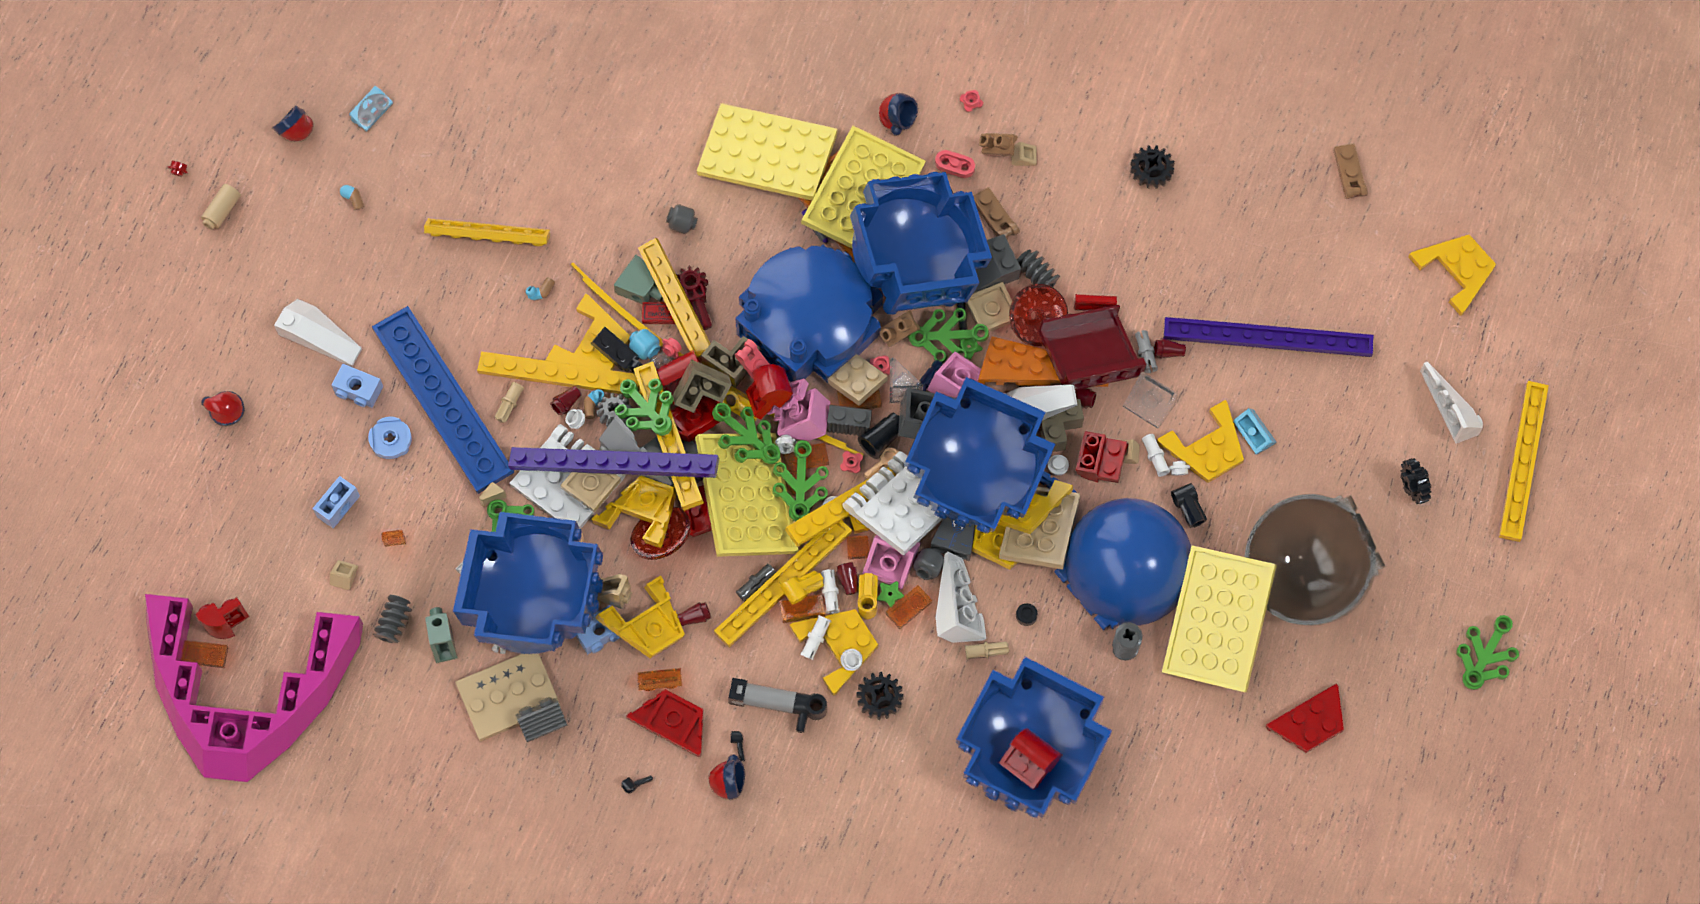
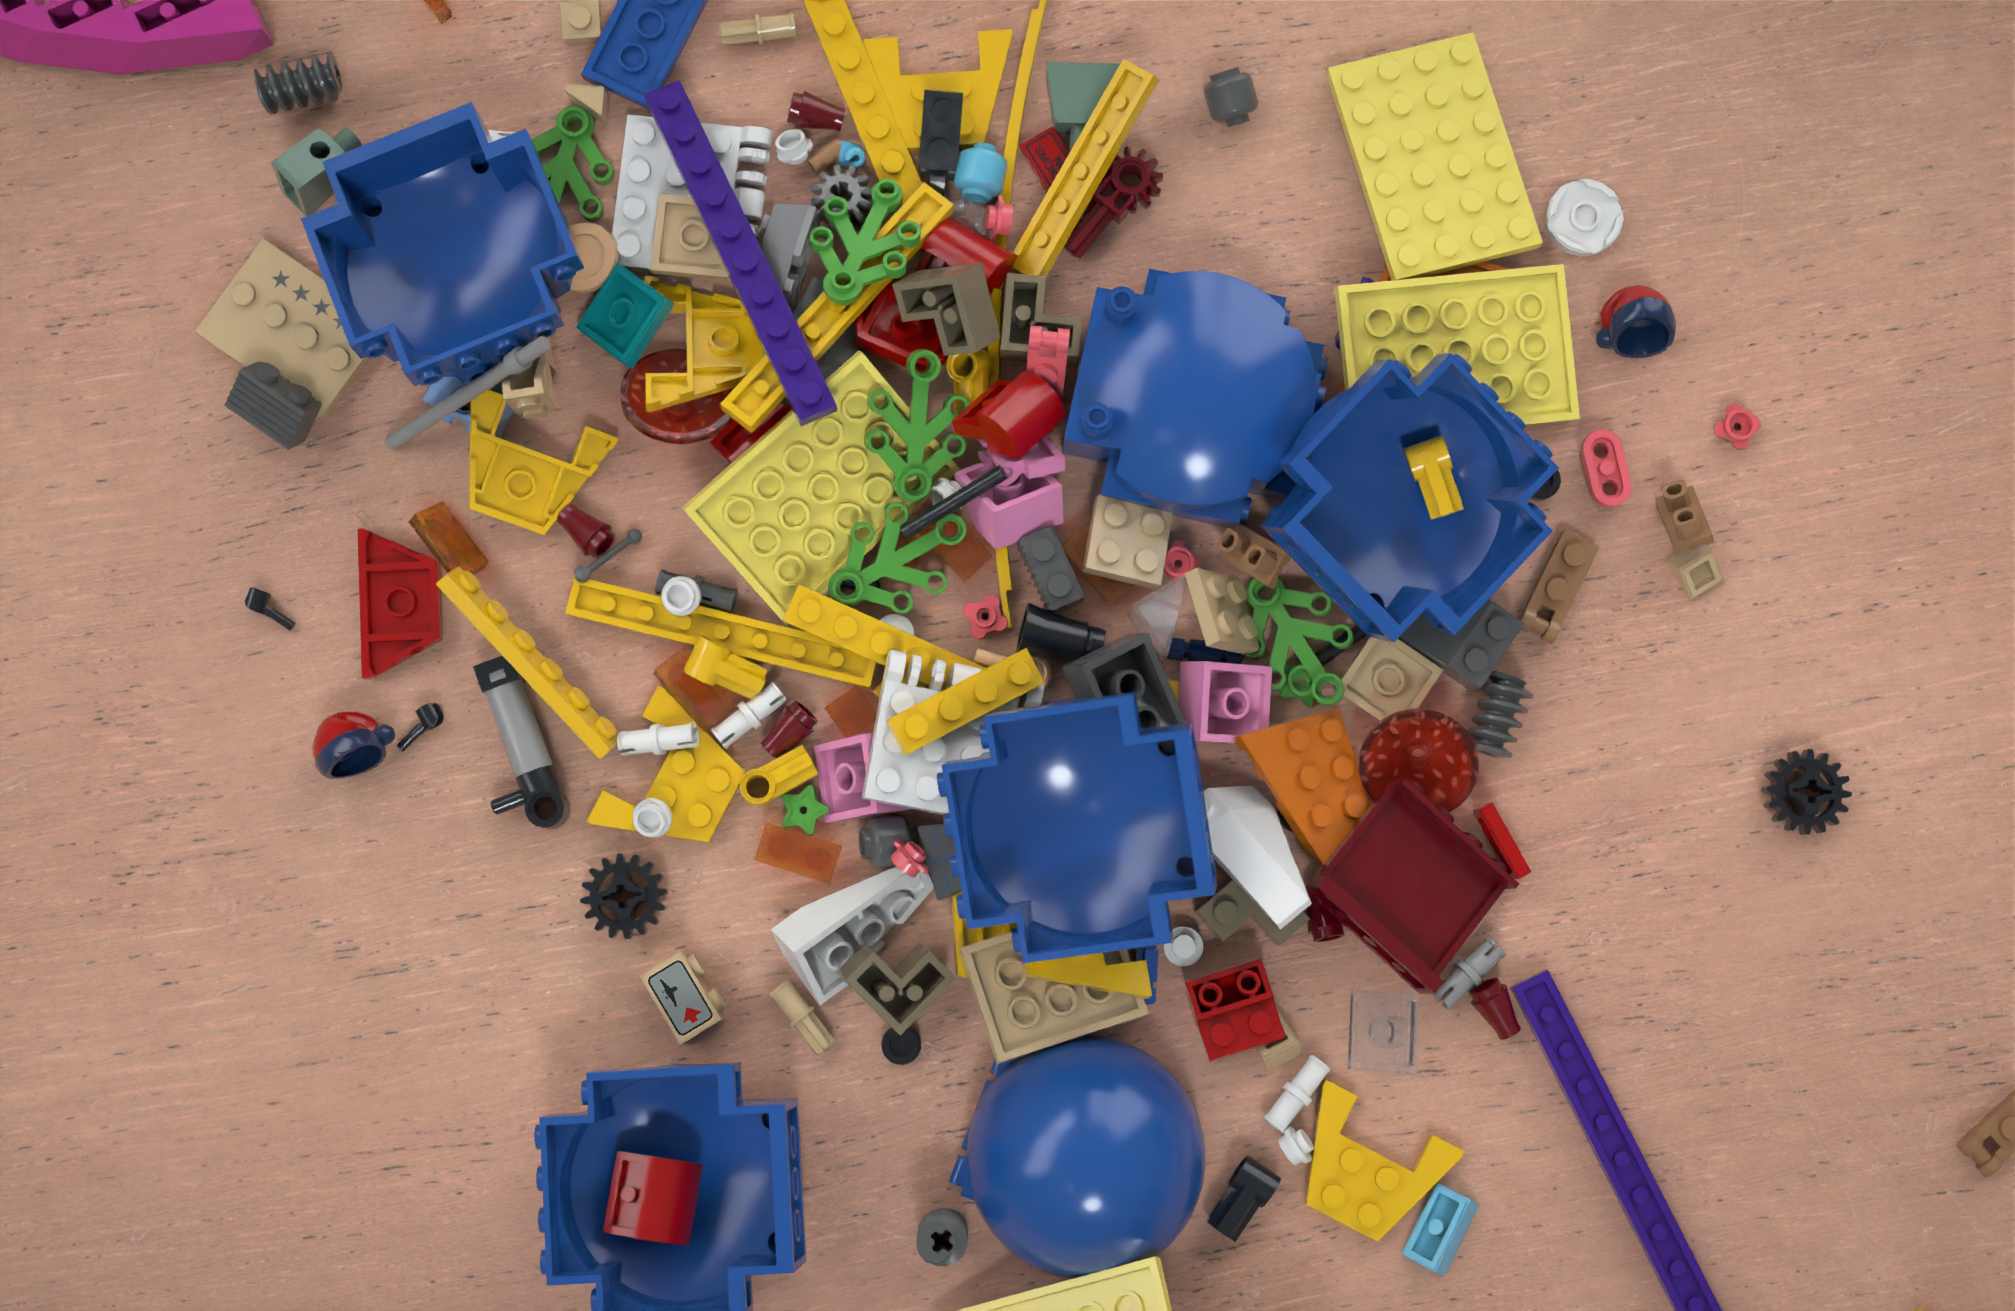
camera: 55 degrees right, 15 degrees up
none -> light grey bar [385,336,551,450]
none -> yellow plate [436,566,618,759]
none -> tan plate [560,0,602,44]
none -> dark grey hinge [574,529,642,583]
none -> teal plate [576,263,674,369]
none -> brick [640,951,726,1045]
none -> white plate [661,576,701,616]
none -> dark tan brick [836,943,957,1036]
none -> yellow plate [886,648,1045,756]
none -> coral plate [891,839,930,878]
none -> black bar [900,465,1008,539]
none -> tan plate [1185,567,1260,655]
none -> yellow piece [1404,435,1464,520]
none -> white tile [1545,179,1624,257]

